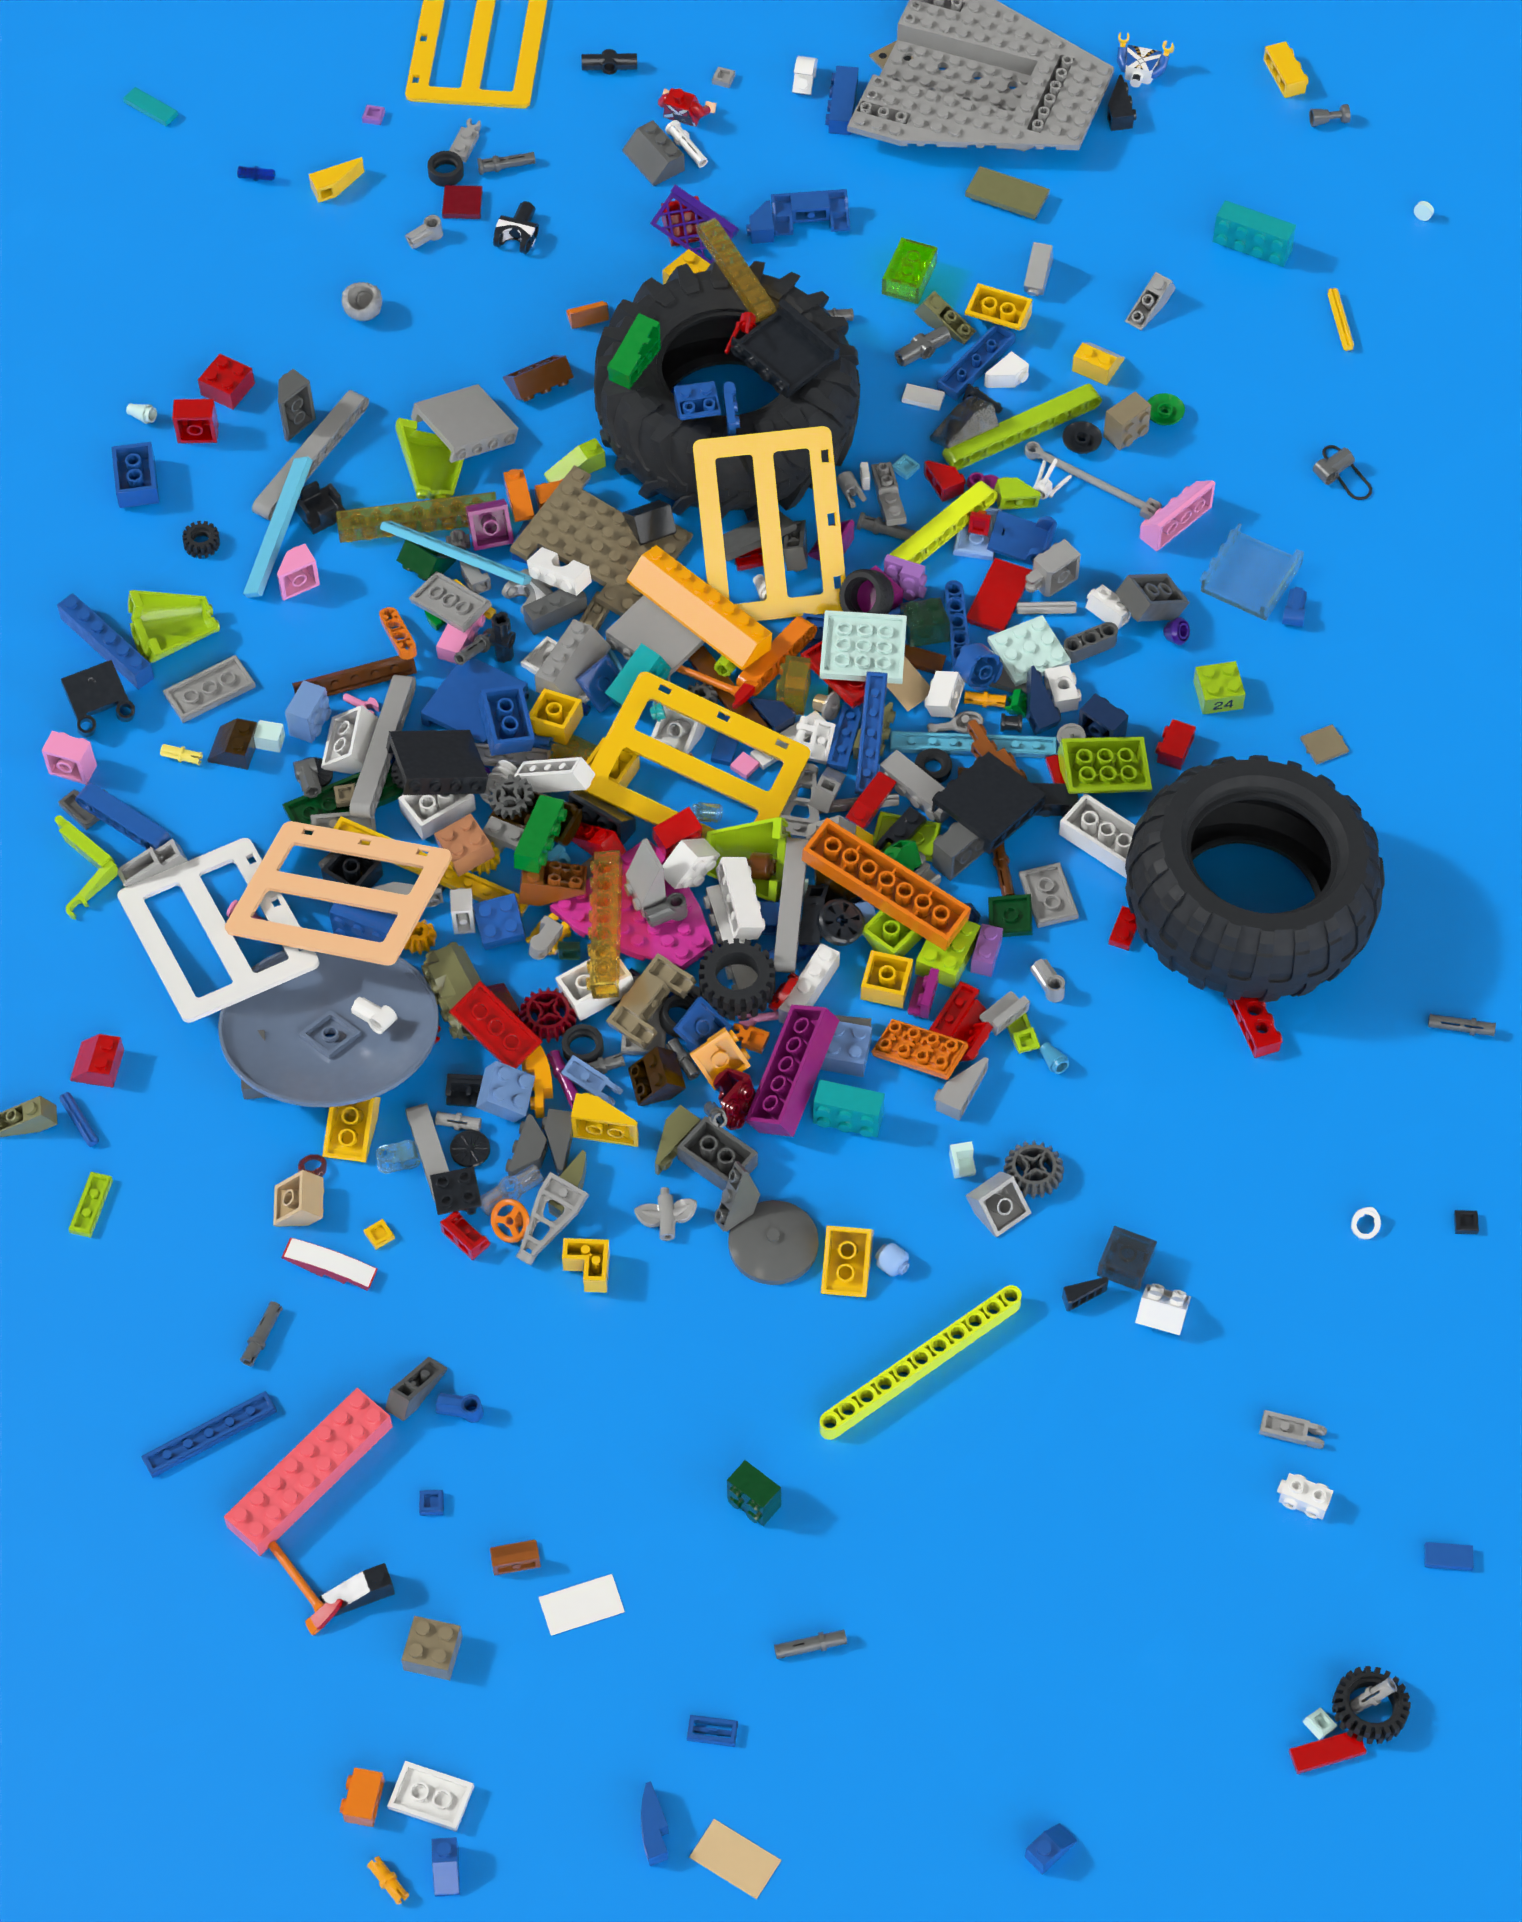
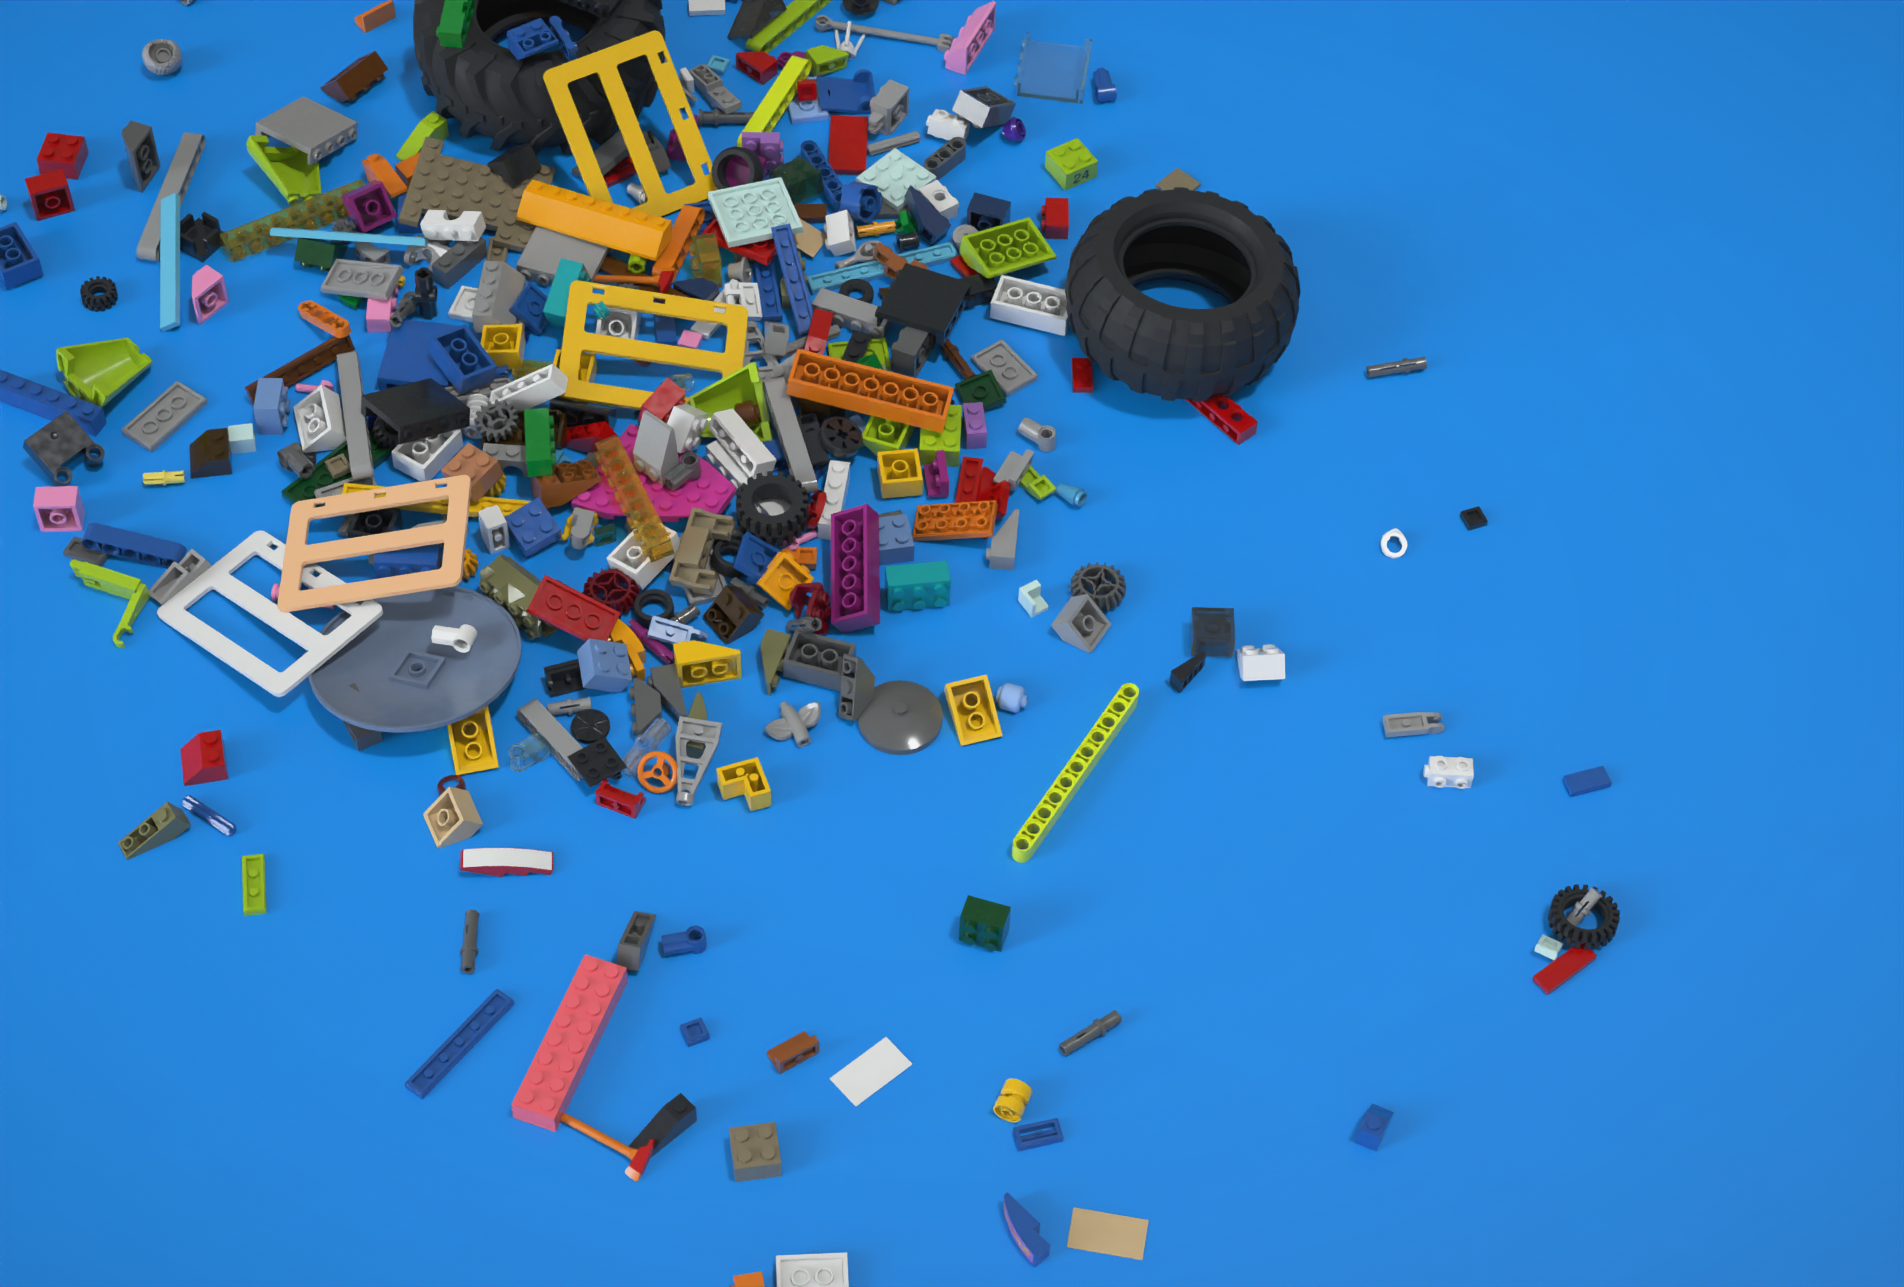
camera: 25 degrees left, 5 degrees down
yellow tile [363,1219,395,1250] -> none
none -> yellow wheel [993,1078,1033,1123]

